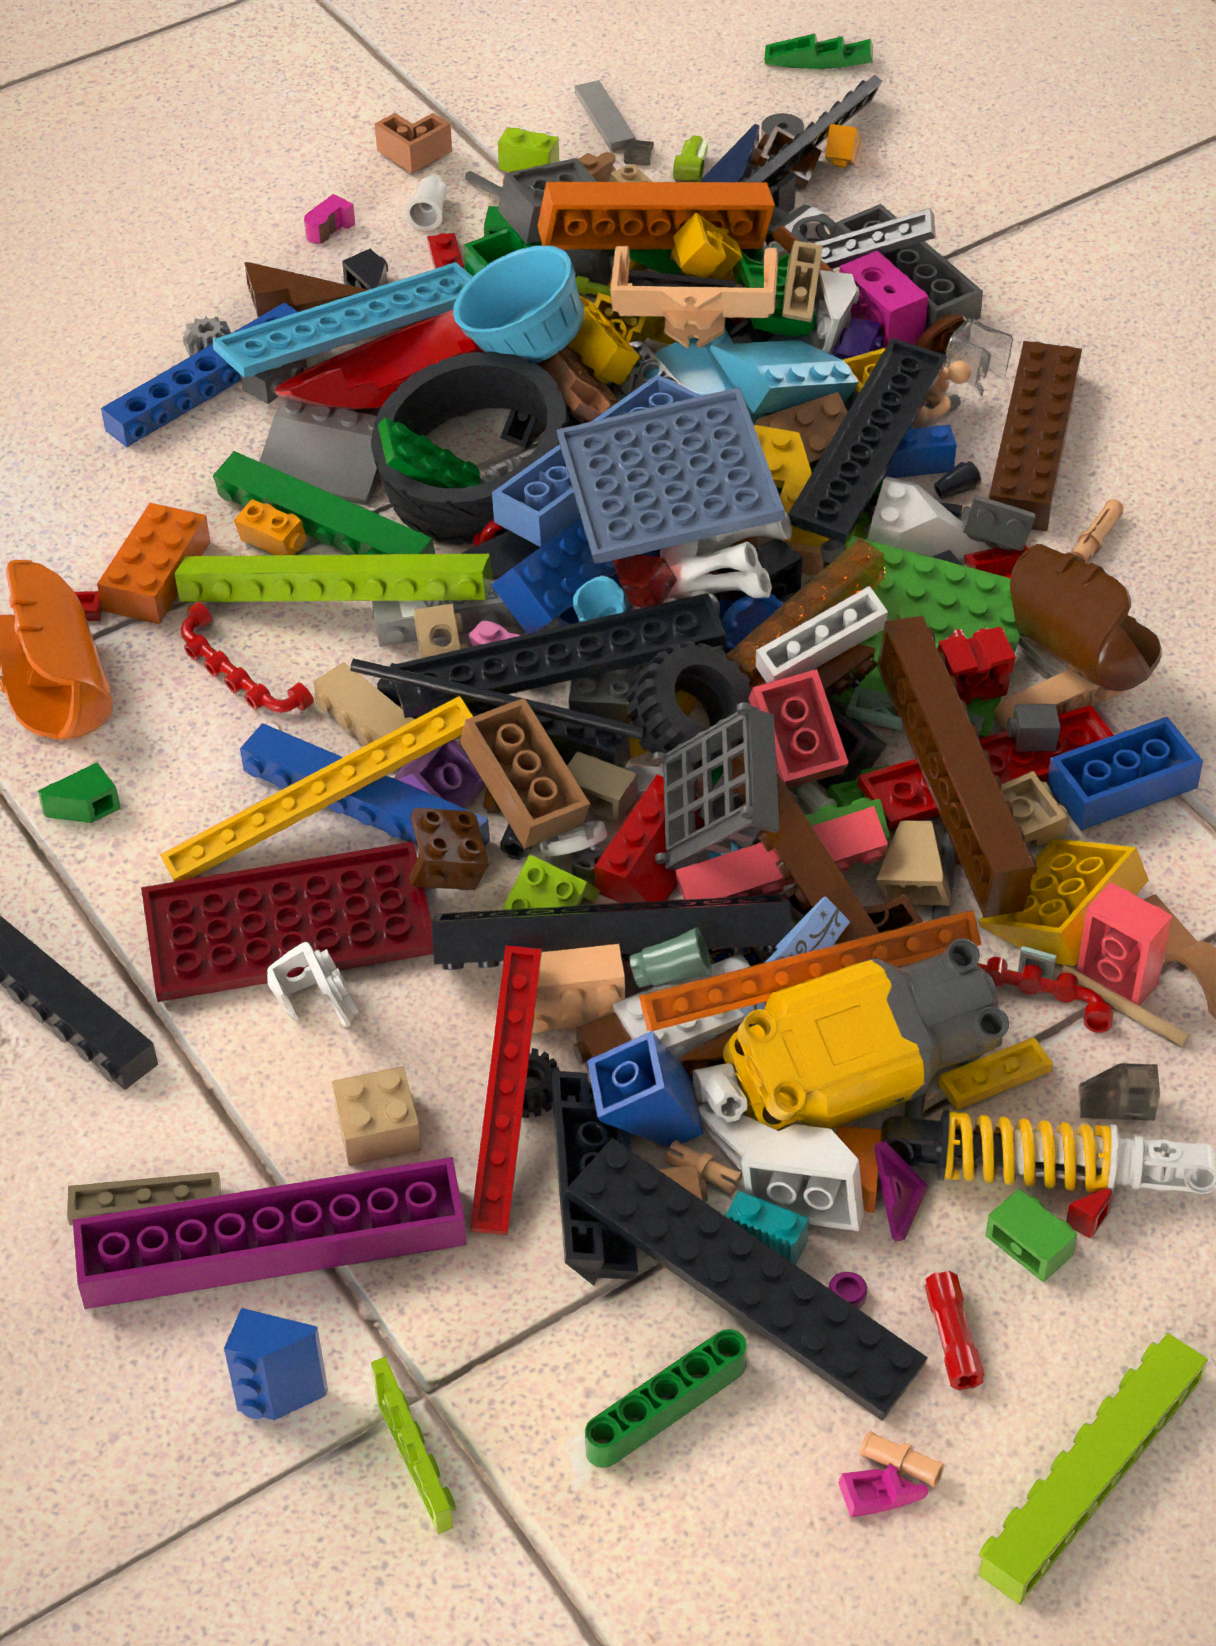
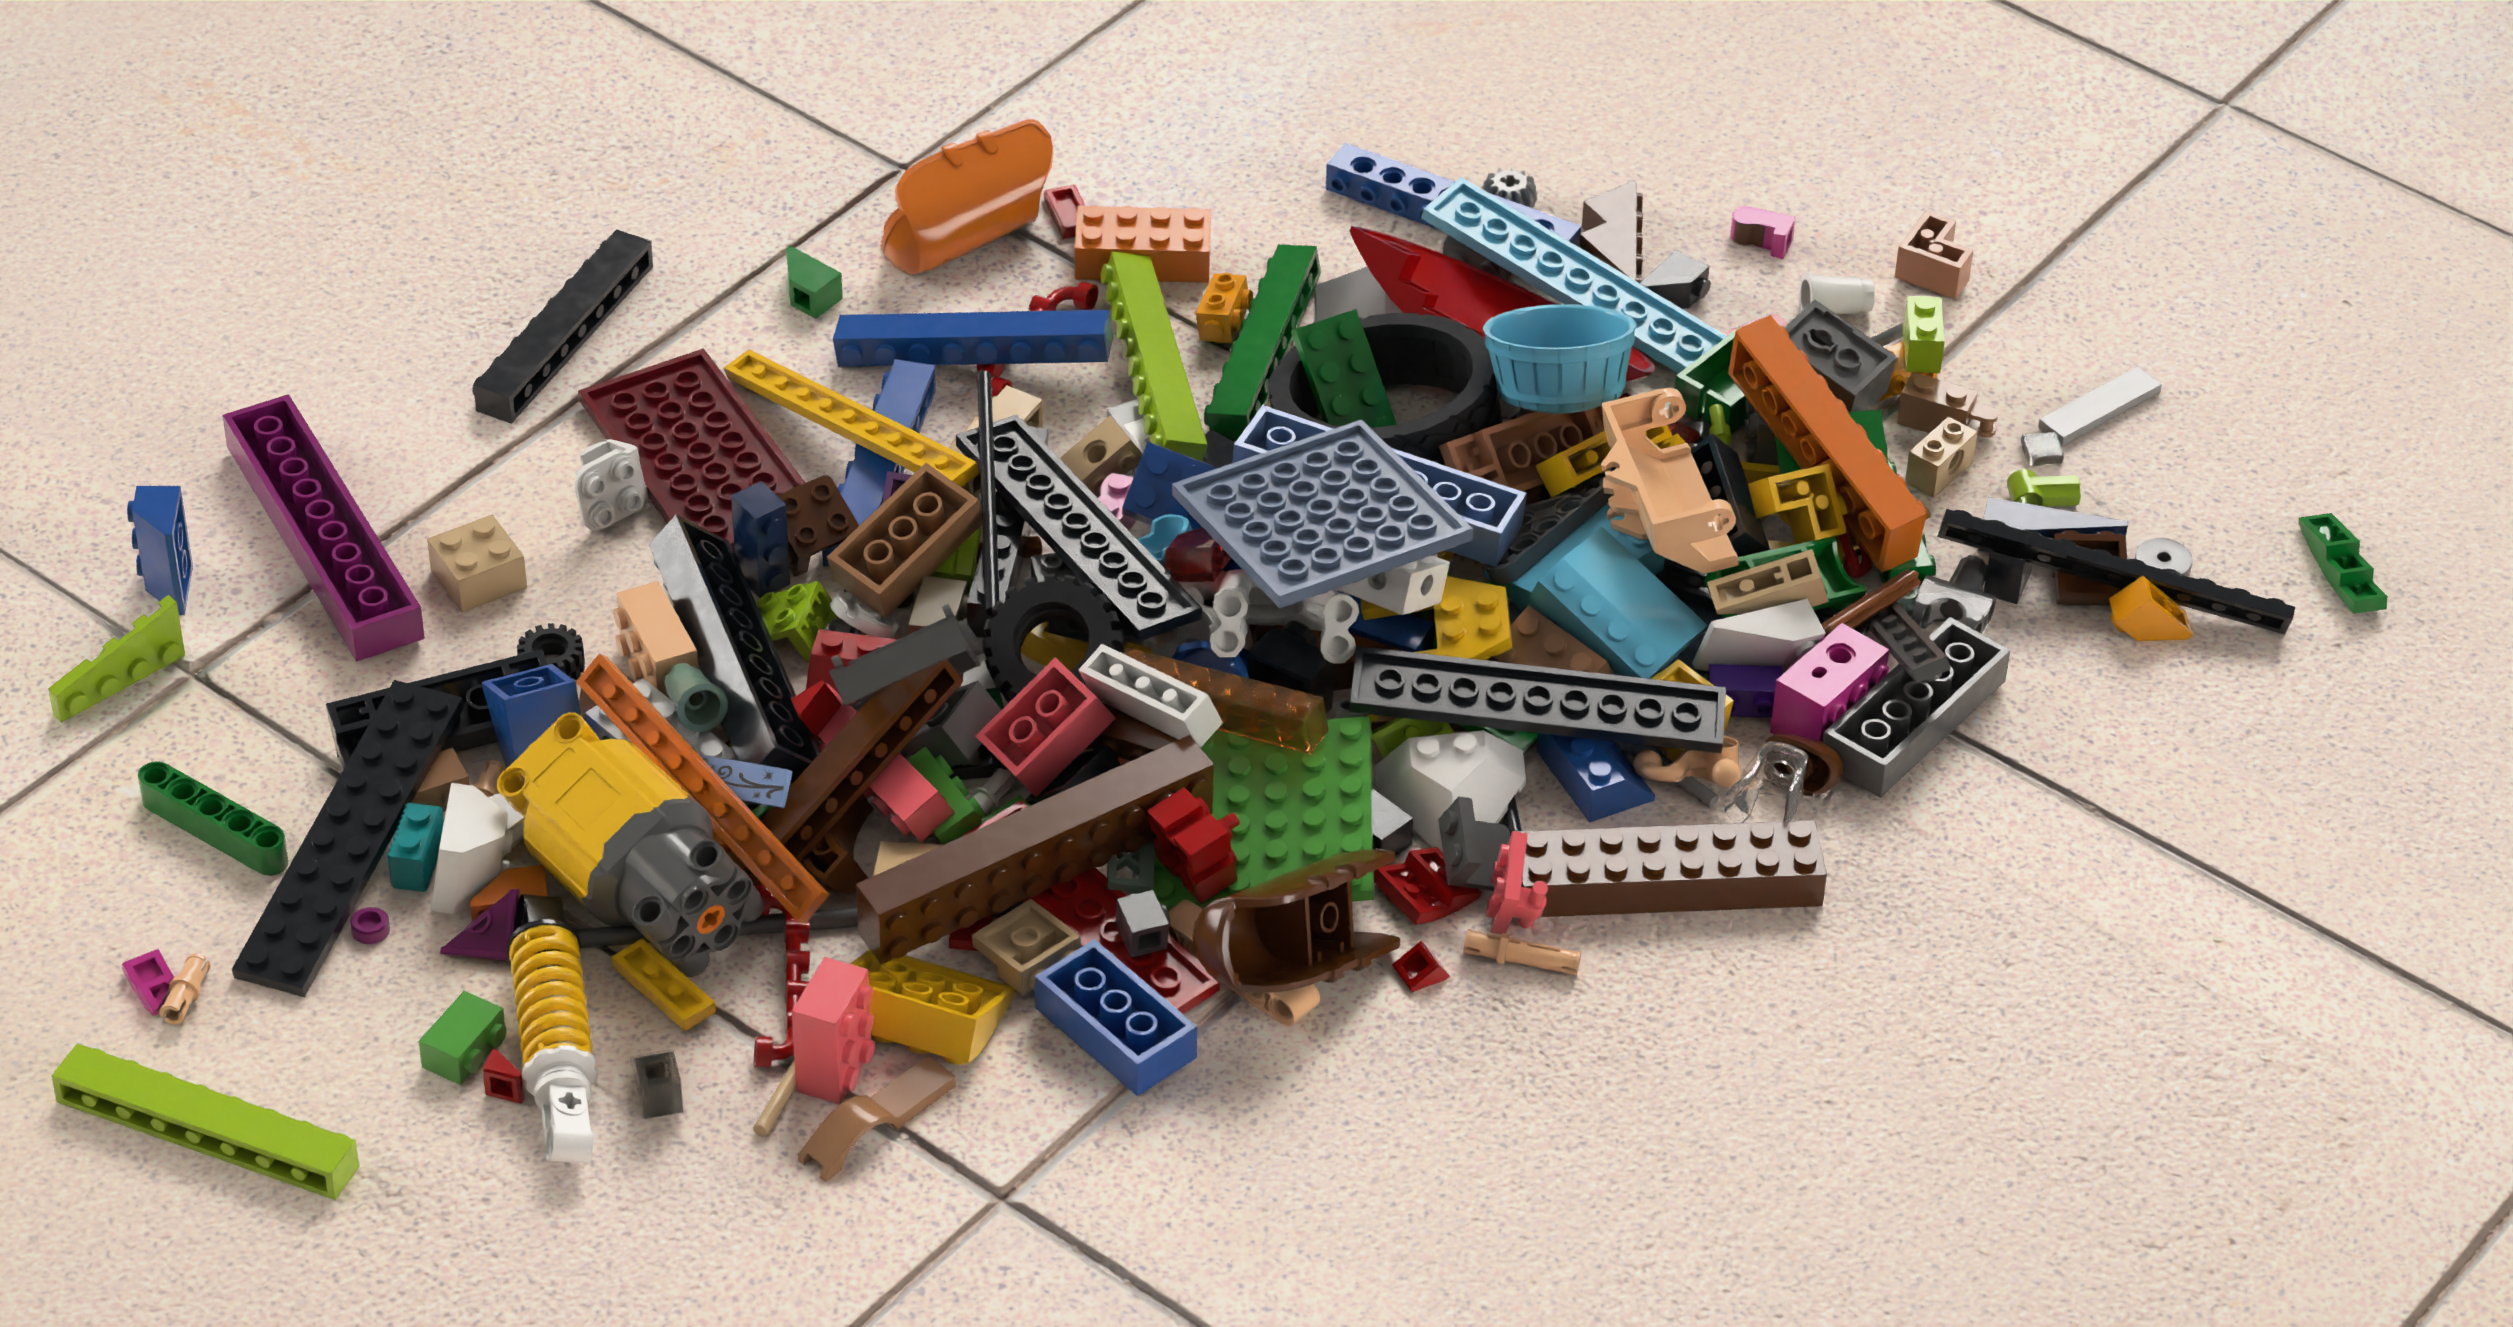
camera: 70 degrees right, 5 degrees down
dark tan plate [67,1172,221,1226] -> none
red plate [470,945,542,1236] -> none
red axle [924,1270,985,1391] -> none
black cone [934,461,981,500] -> none
none -> dark blue brick [731,481,790,598]
none -> red slope [791,680,841,736]
none -> blue brick [833,310,1114,367]
none -> coral plate [1486,831,1548,934]

